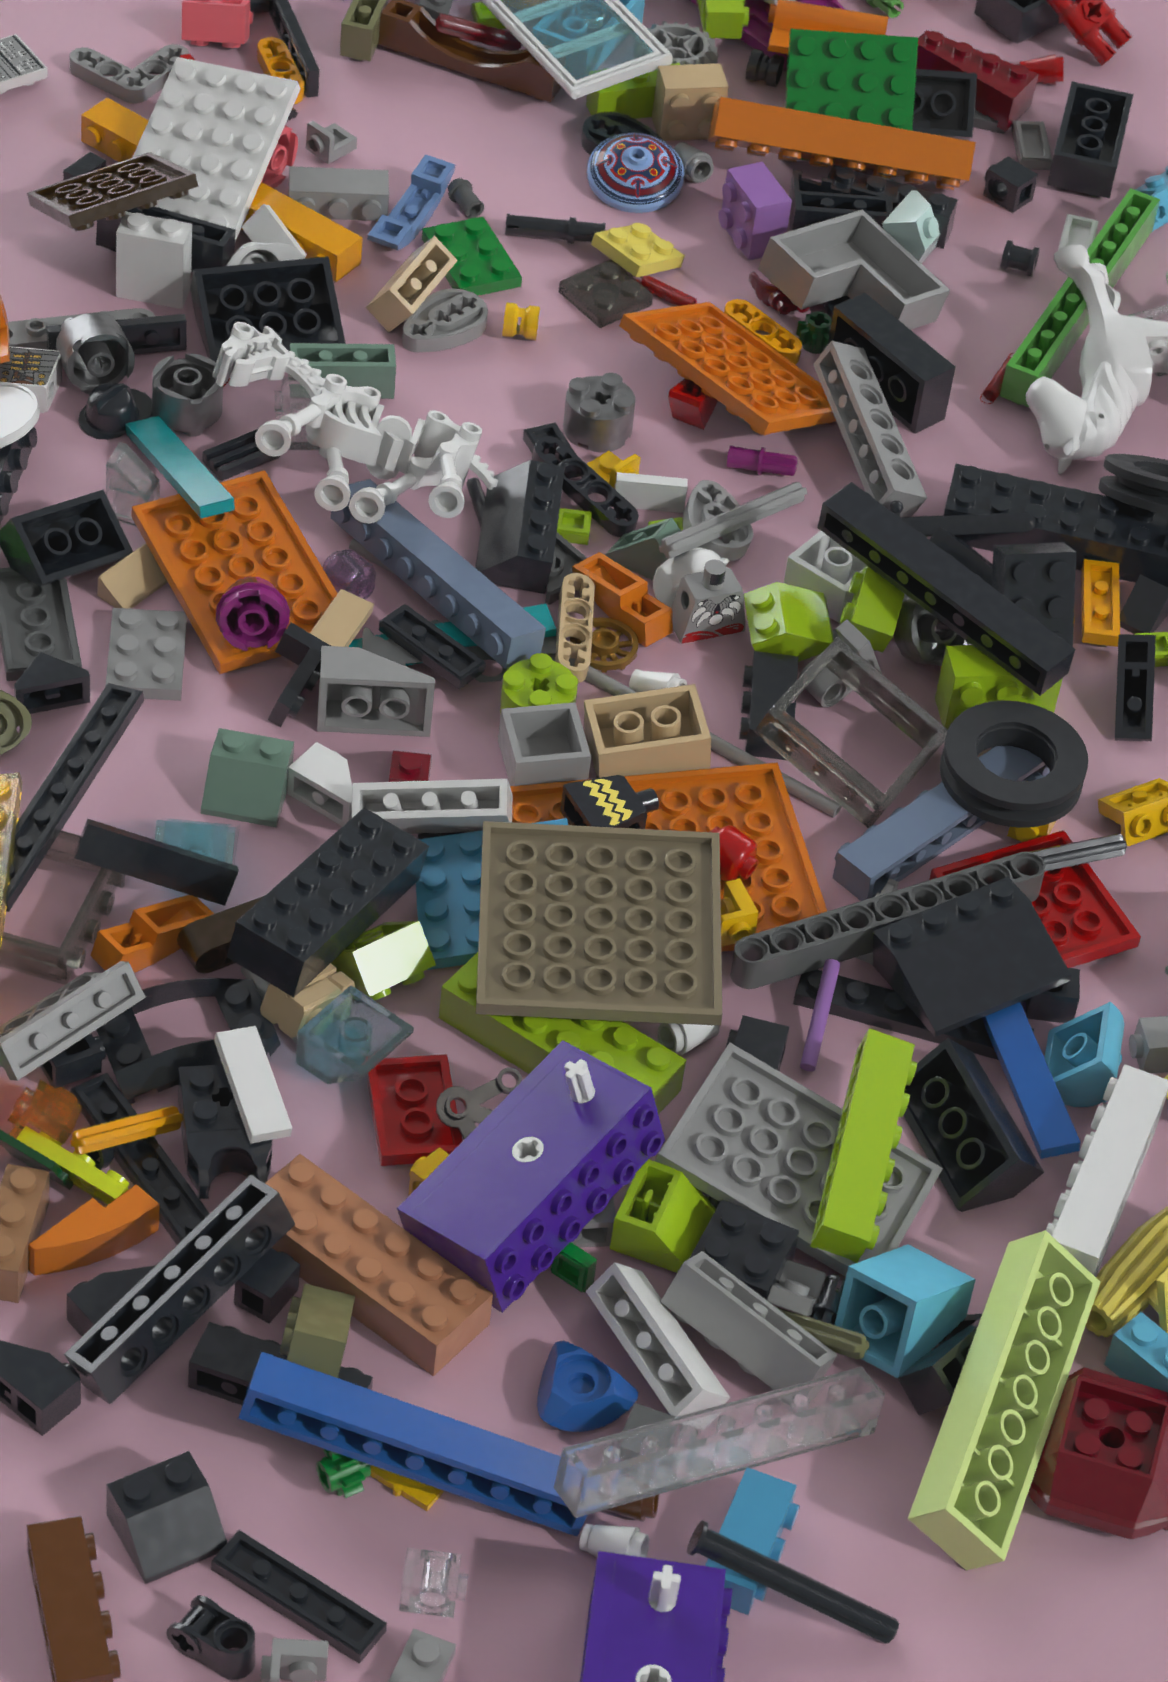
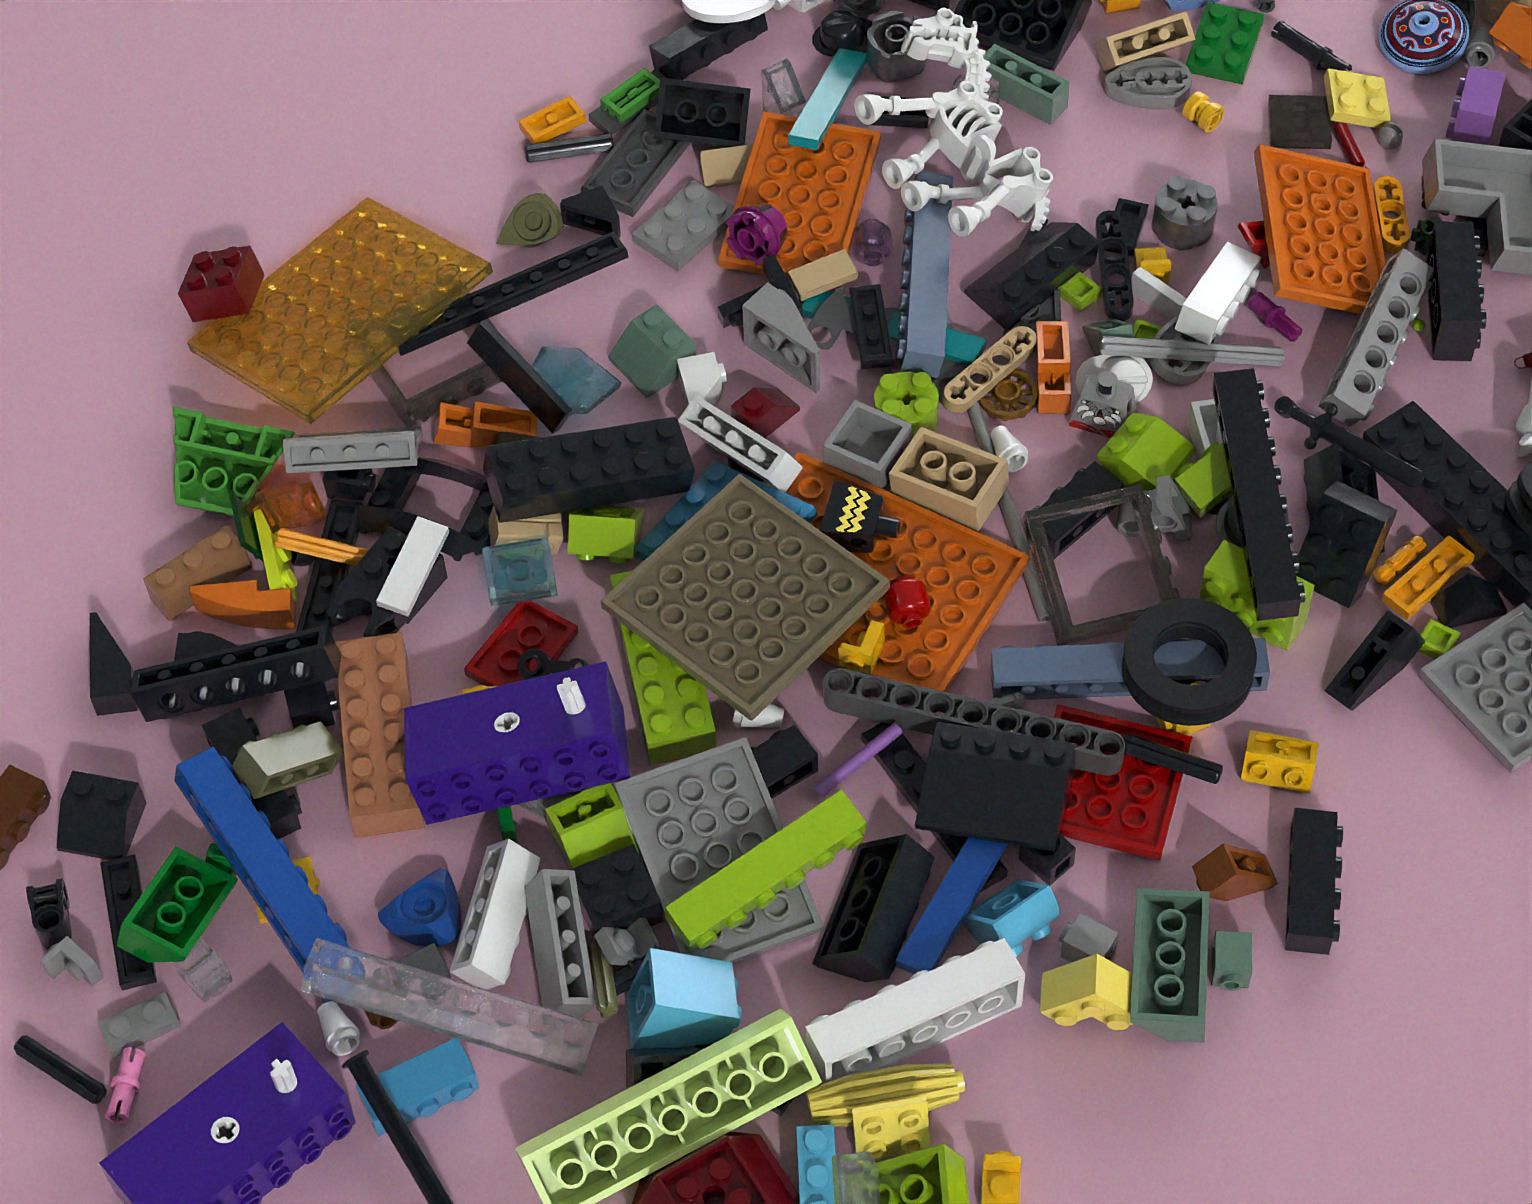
camera: 50 degrees right, 10 degrees up
none -> green slope [116,846,238,963]
none -> white brick [1175,242,1262,345]
none -> light grey hinge [1377,122,1403,149]

